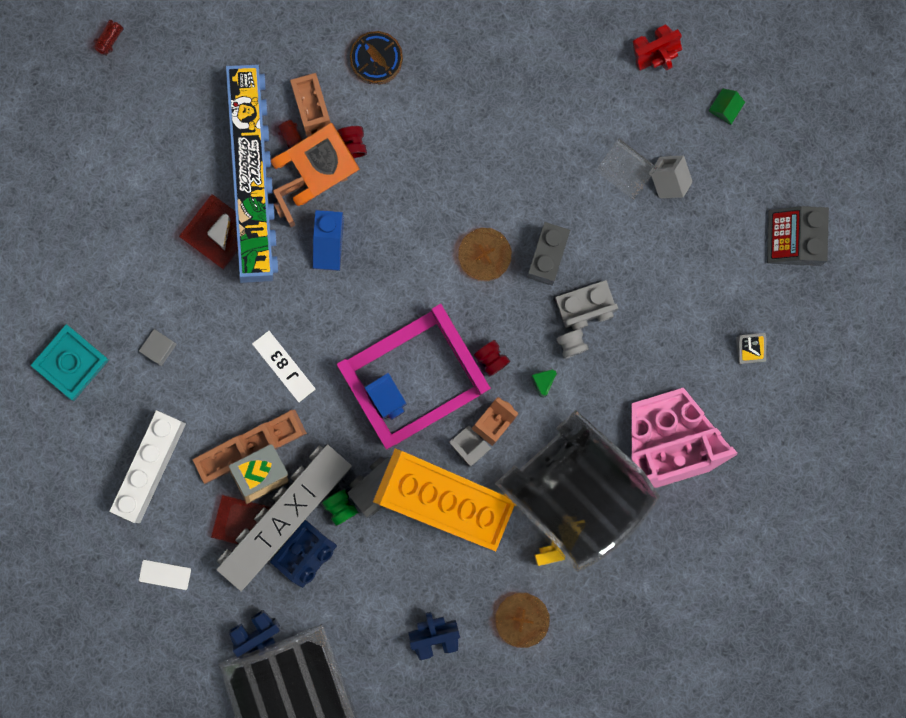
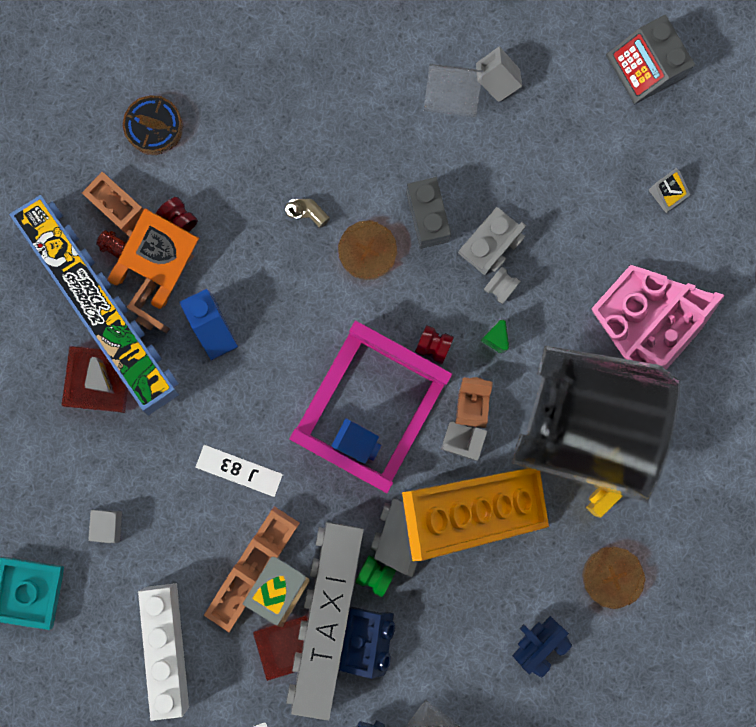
camera: 30 degrees left, 0 degrees up
none -> dark tan arm [285,198,330,228]

